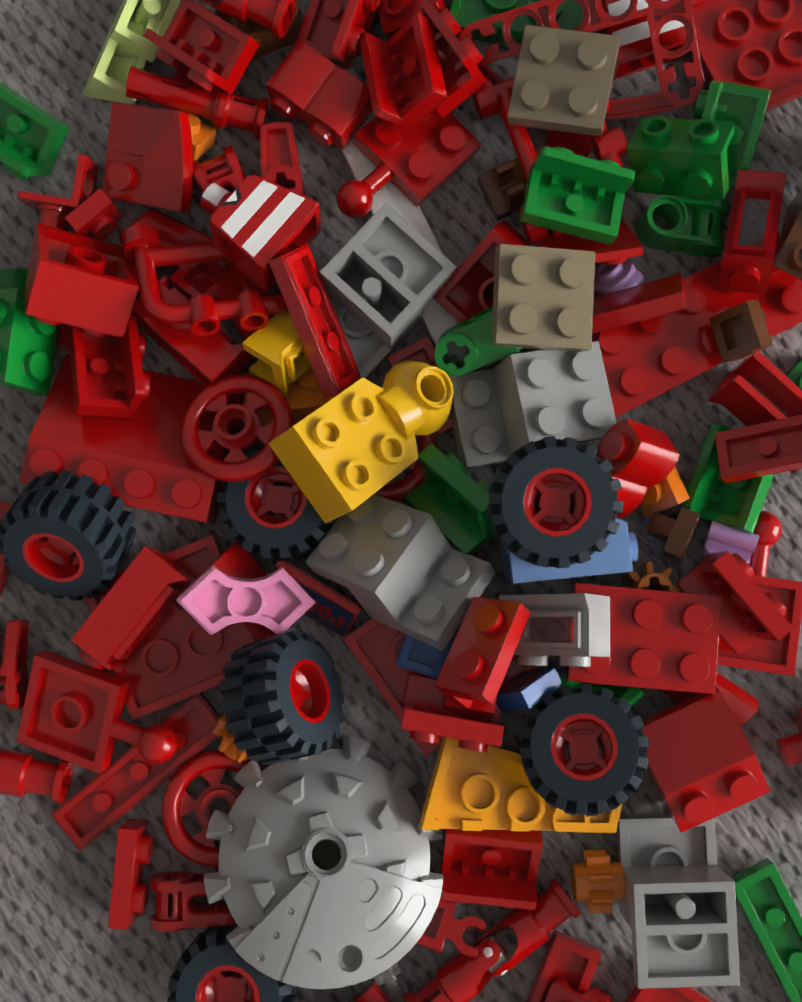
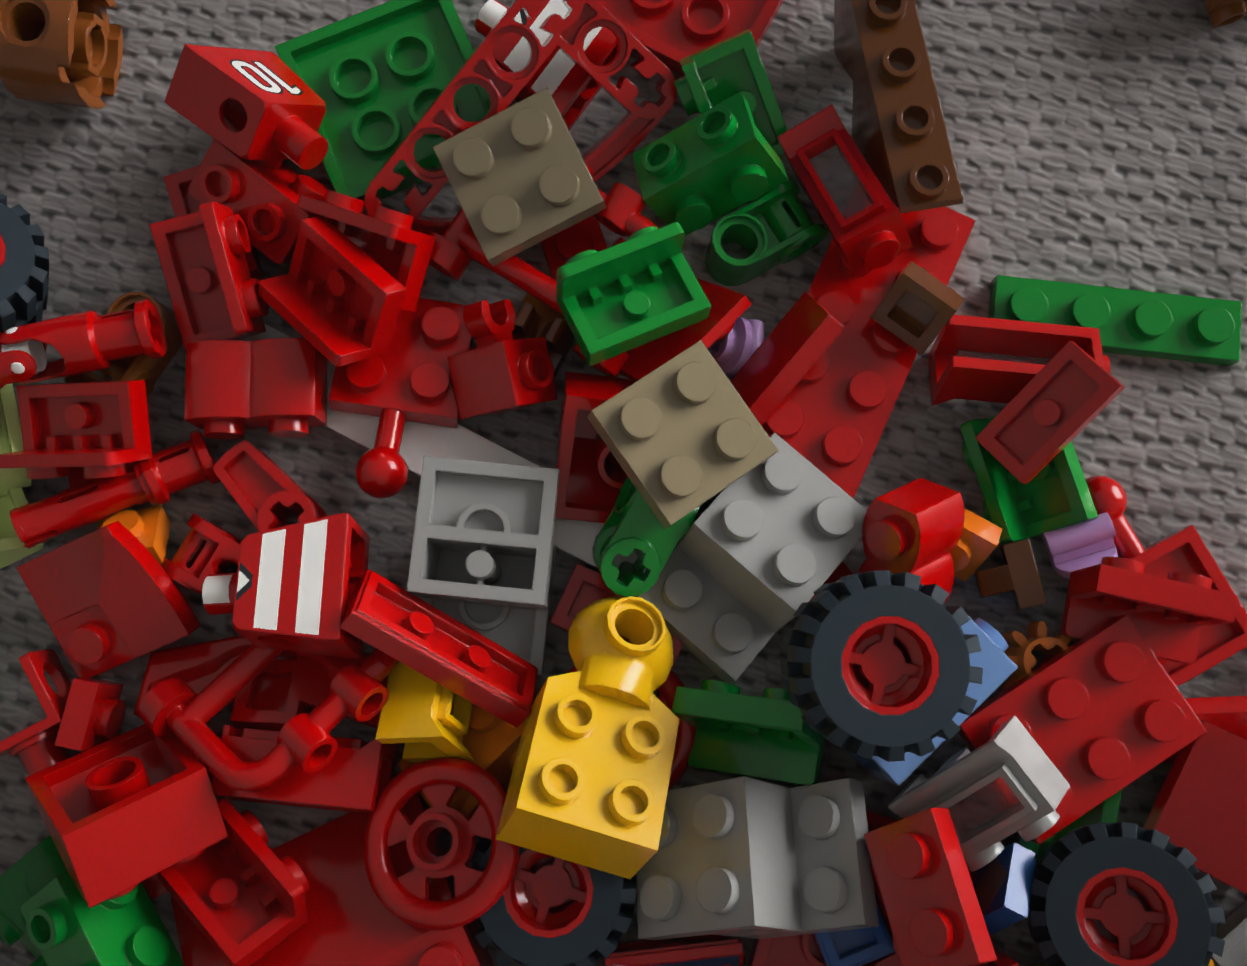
camera: 40 degrees left, 5 degrees down
none -> red brick [447,299,558,420]

